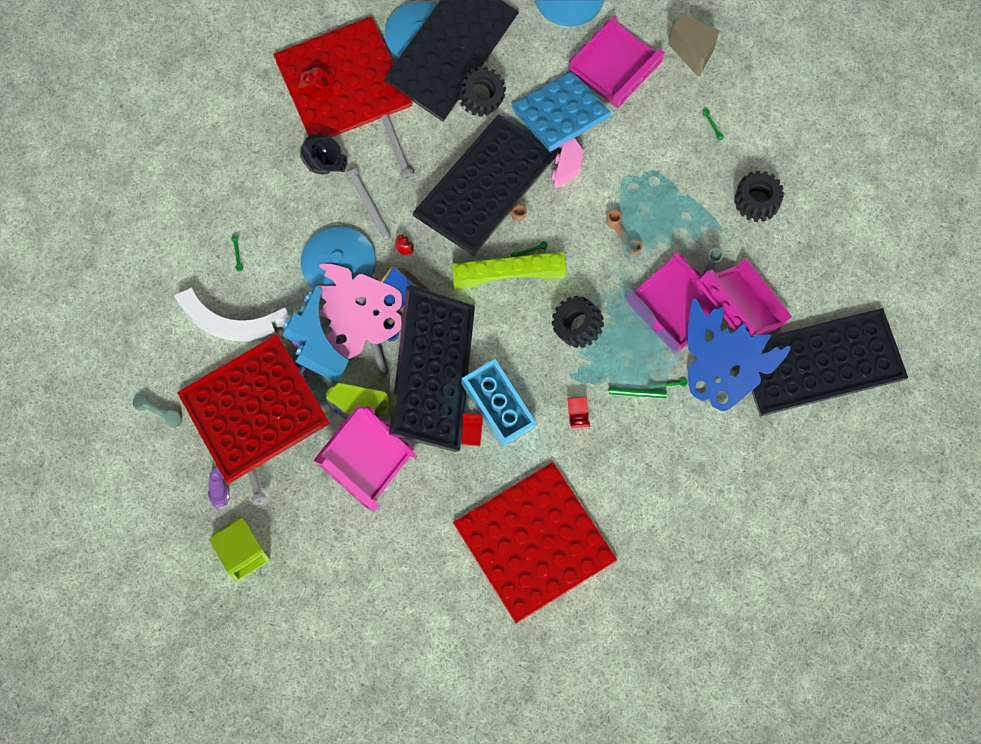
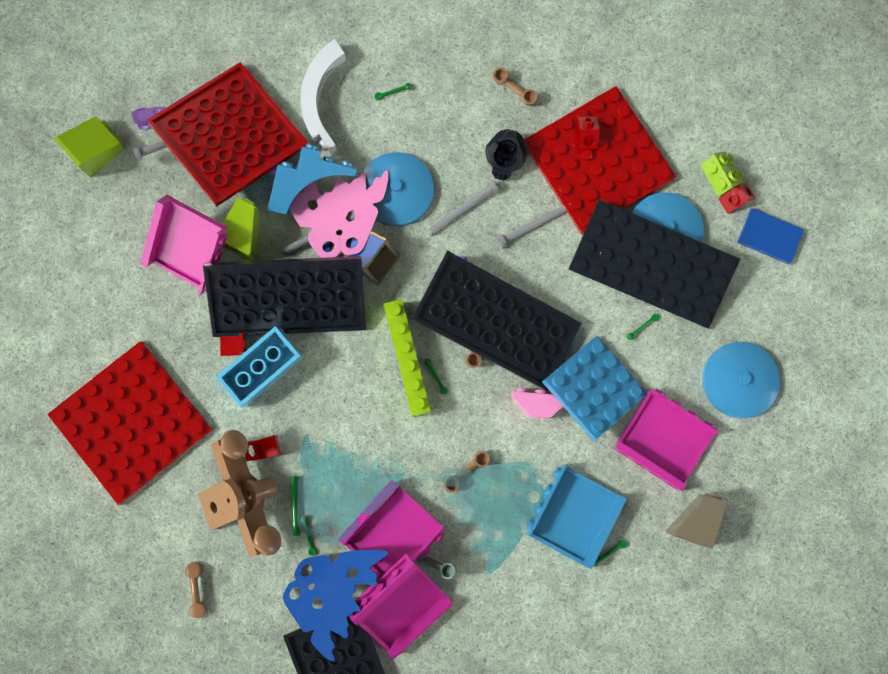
camera: 75 degrees right, 10 degrees up
sand green bar [133,394,182,428] -> none
red plate [395,234,415,256] -> none
black tyre [457,66,506,117] -> none
black tyre [551,296,604,348] -> none
black tyre [734,171,784,222] -> none
none -> medium nougat bar [185,562,207,619]
none -> medium nougat piece [198,430,281,558]
none -> medium nougat bar [493,67,537,105]
none -> dark azure panel [525,465,627,569]
none -> green hinge [627,314,659,340]

